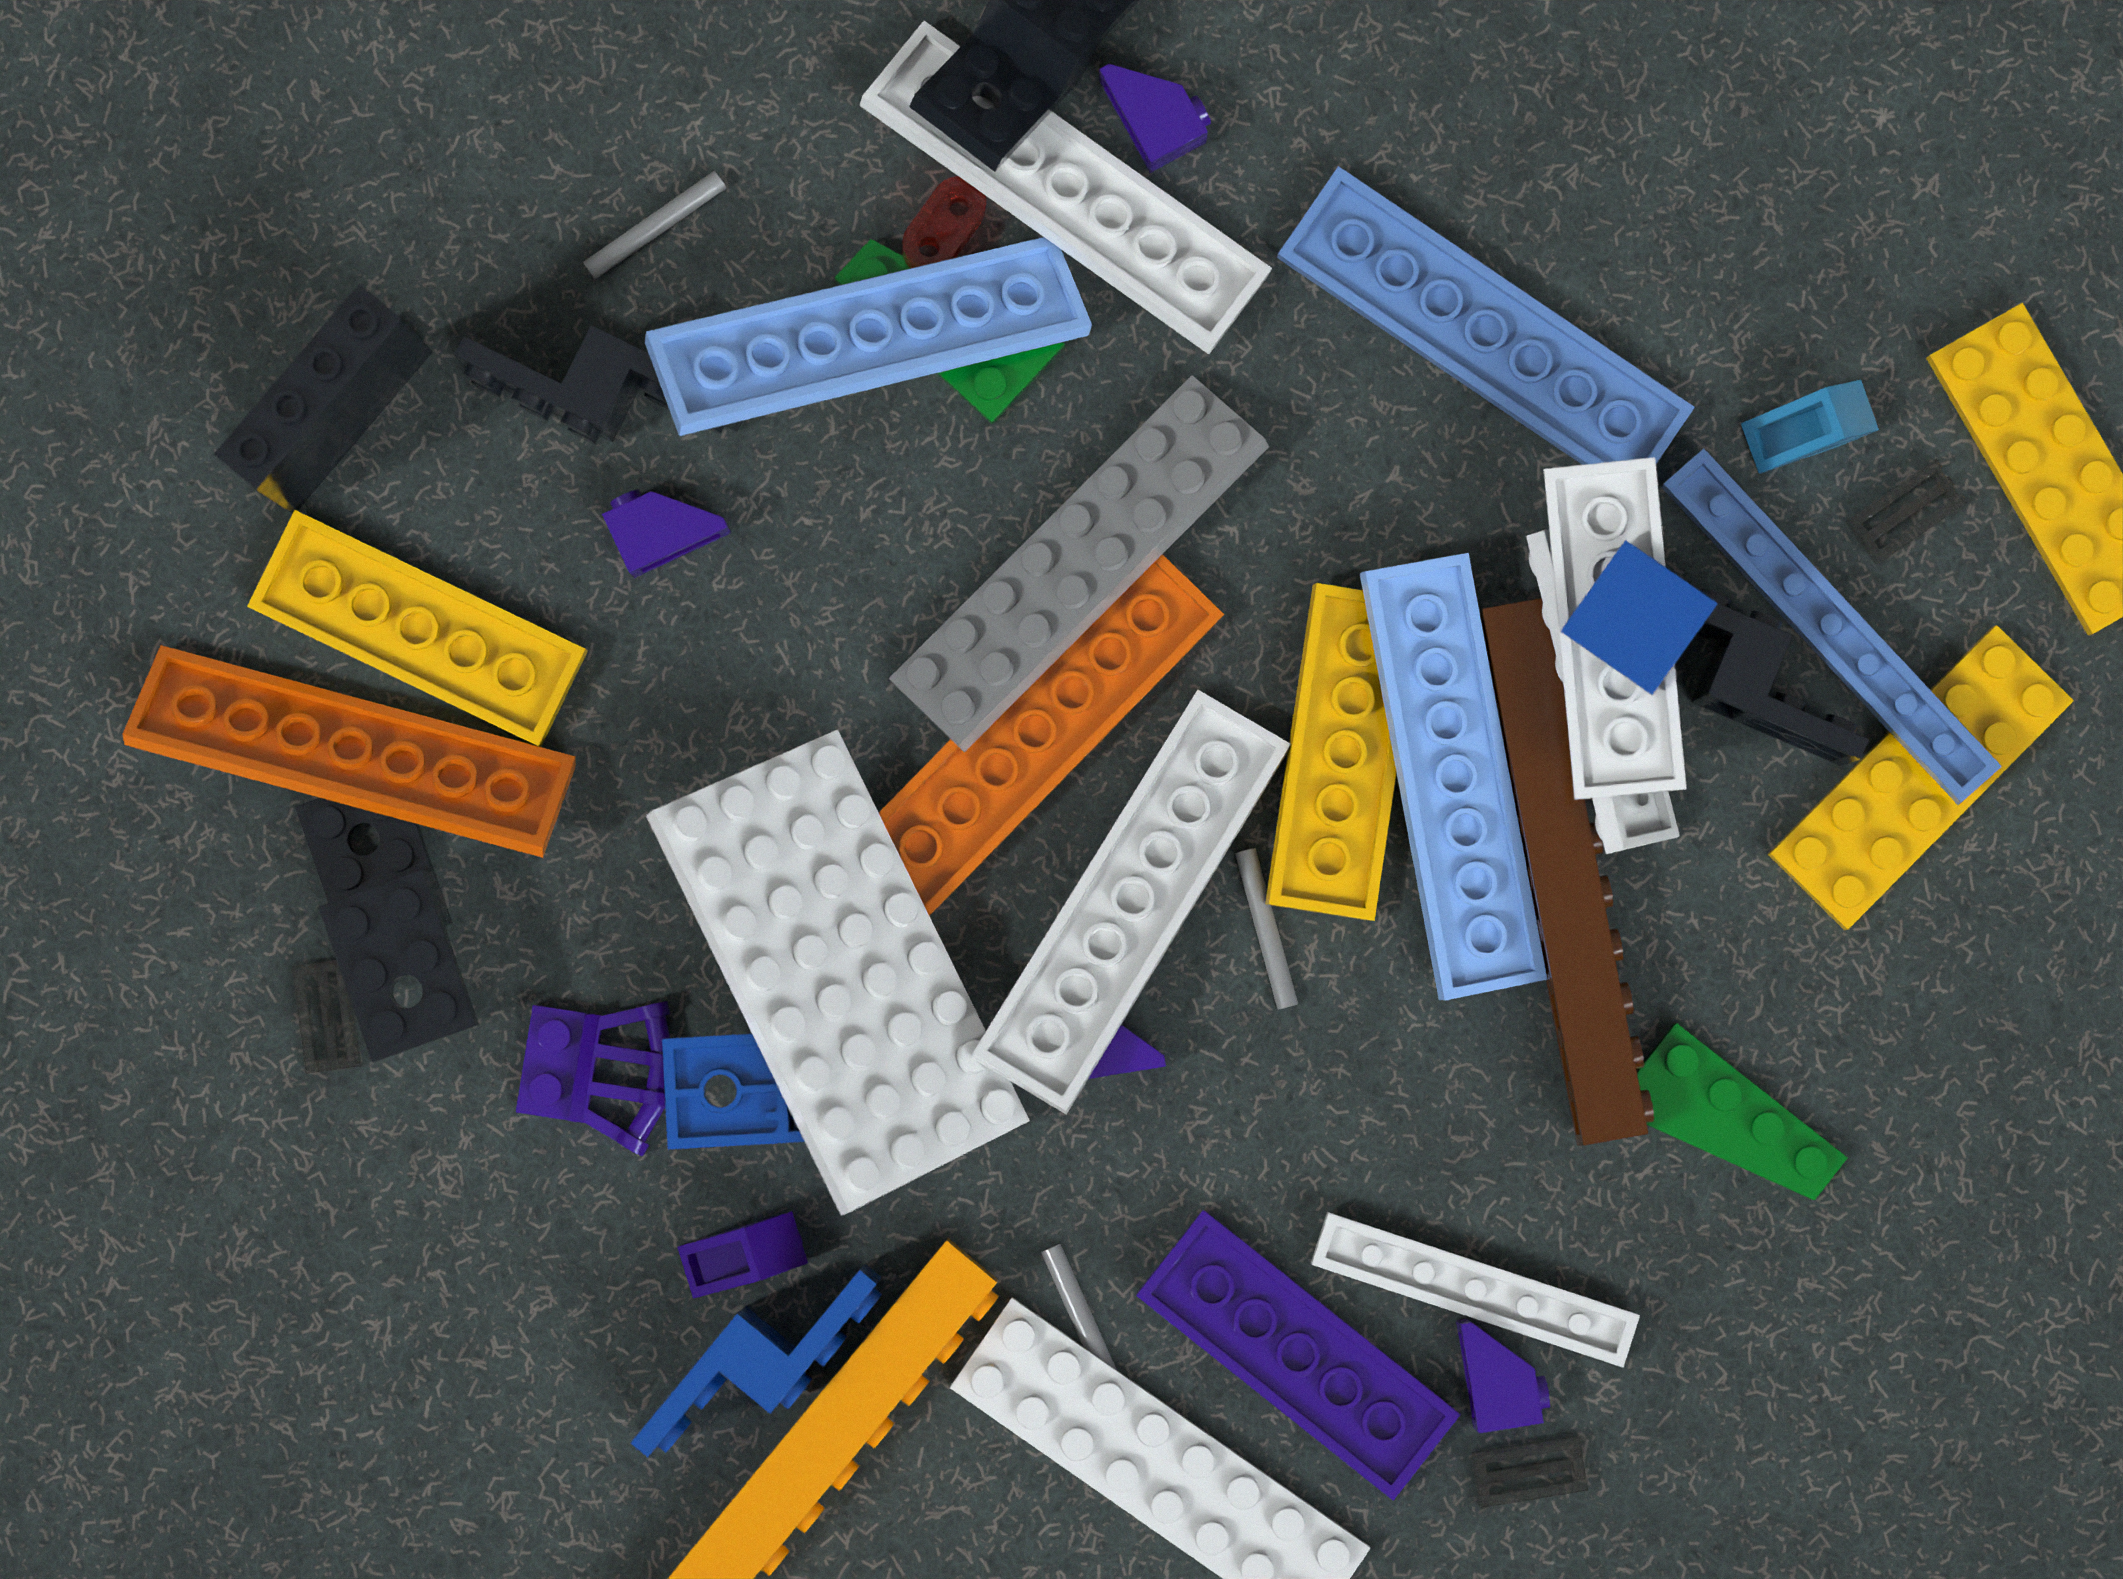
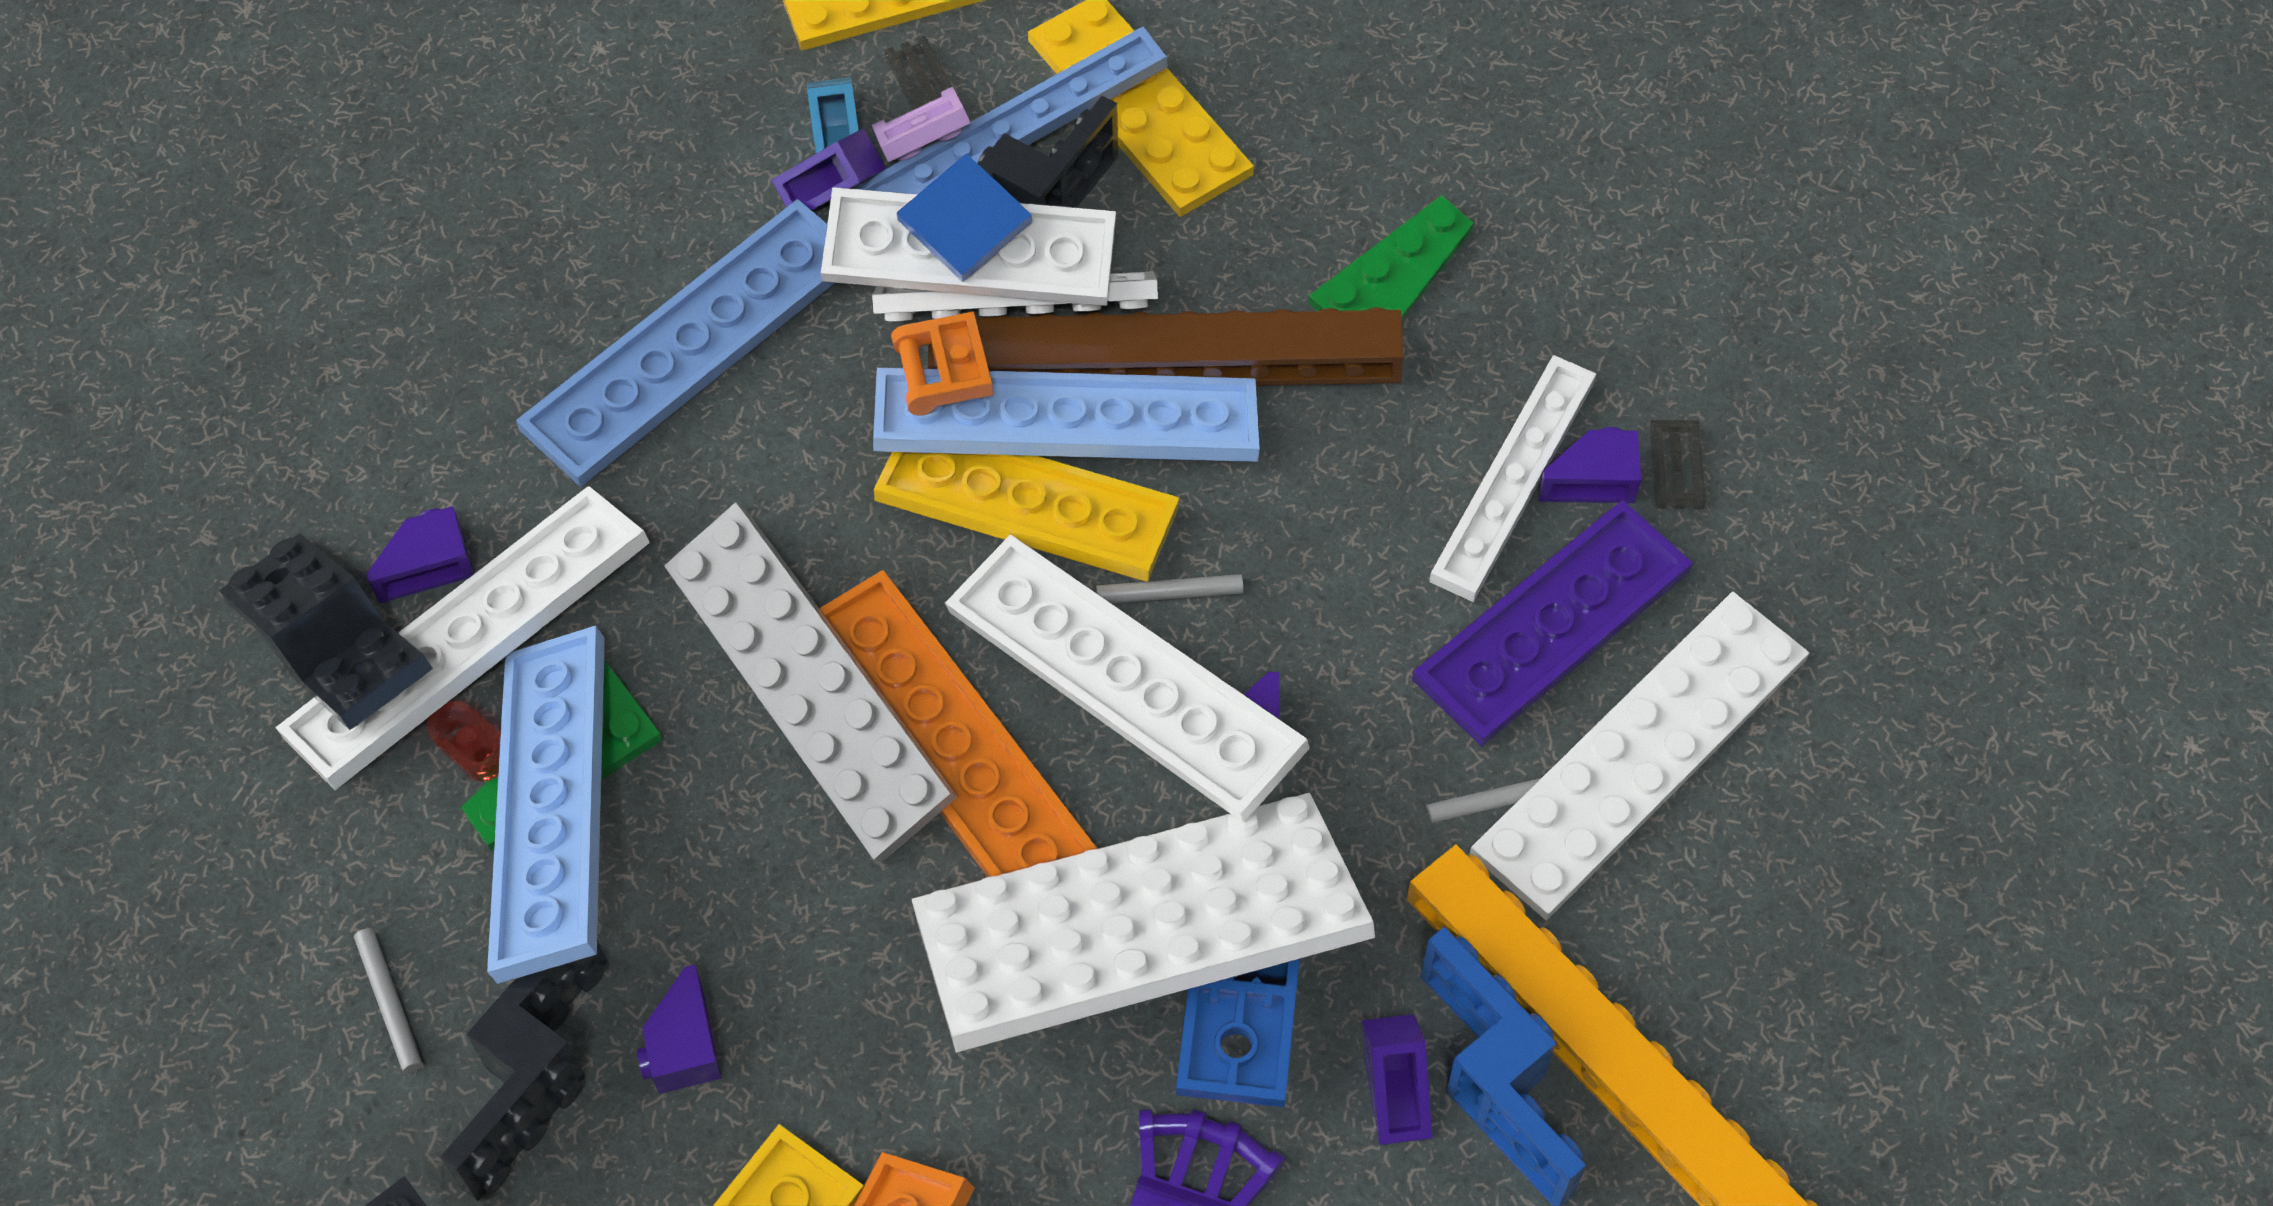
camera: 80 degrees left, 25 degrees down
none -> dark purple slope [771,128,886,211]
none -> lavender plate [872,86,970,162]
none -> orange plate [891,311,993,416]

